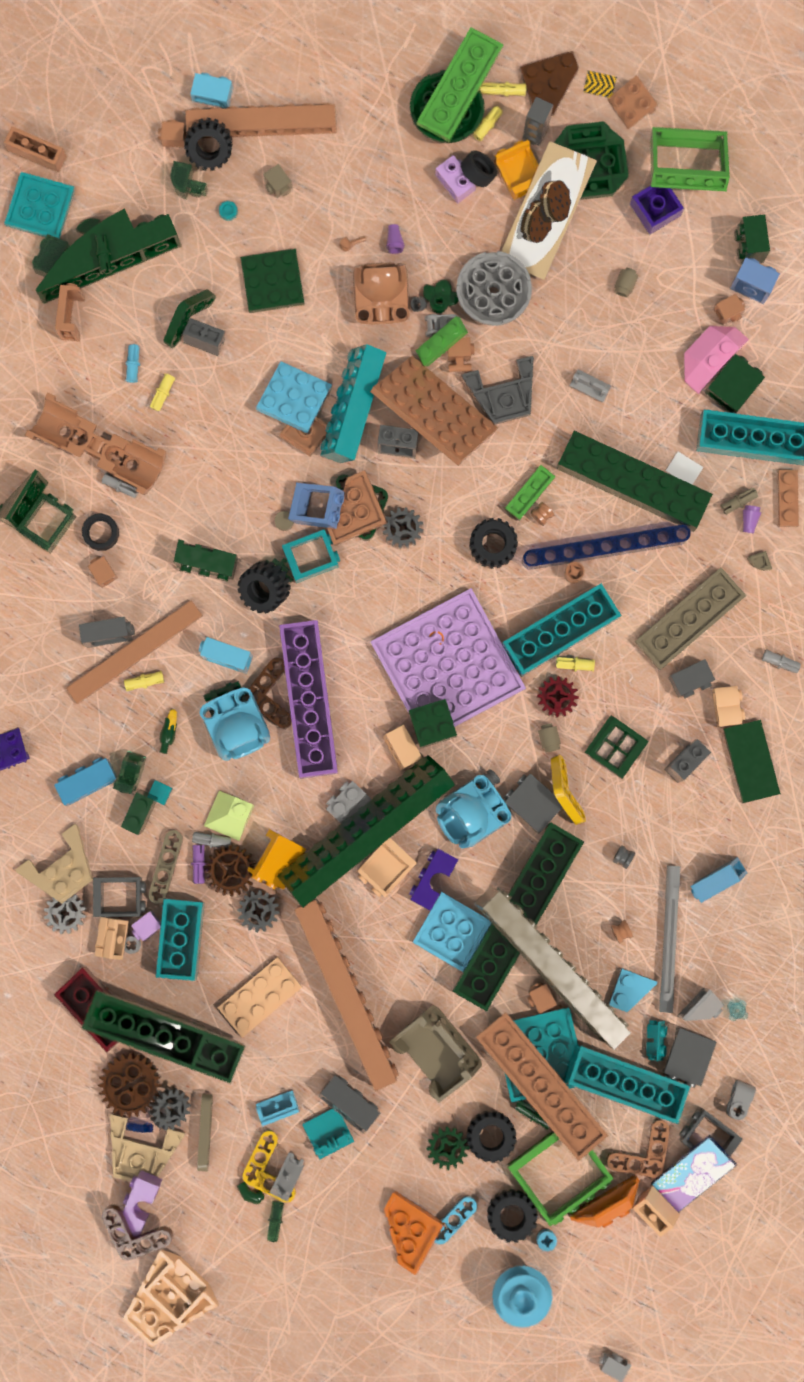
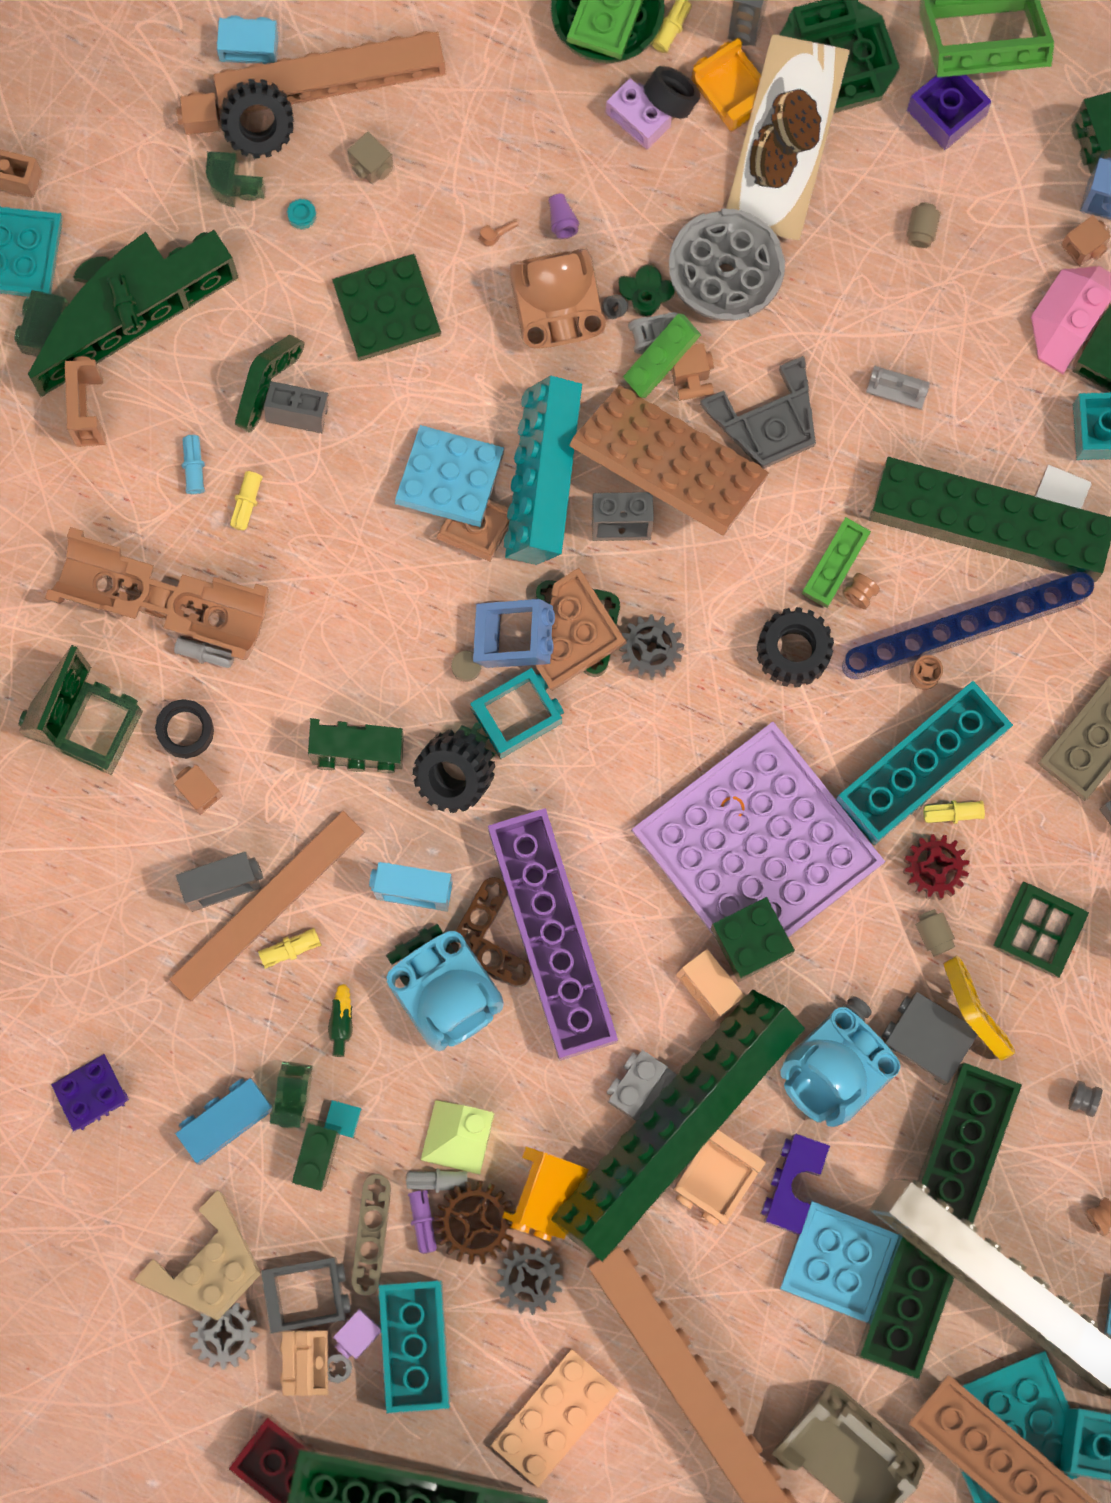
camera: 10 degrees left, 5 degrees down
nougat brick [527,981,557,1014] -> none

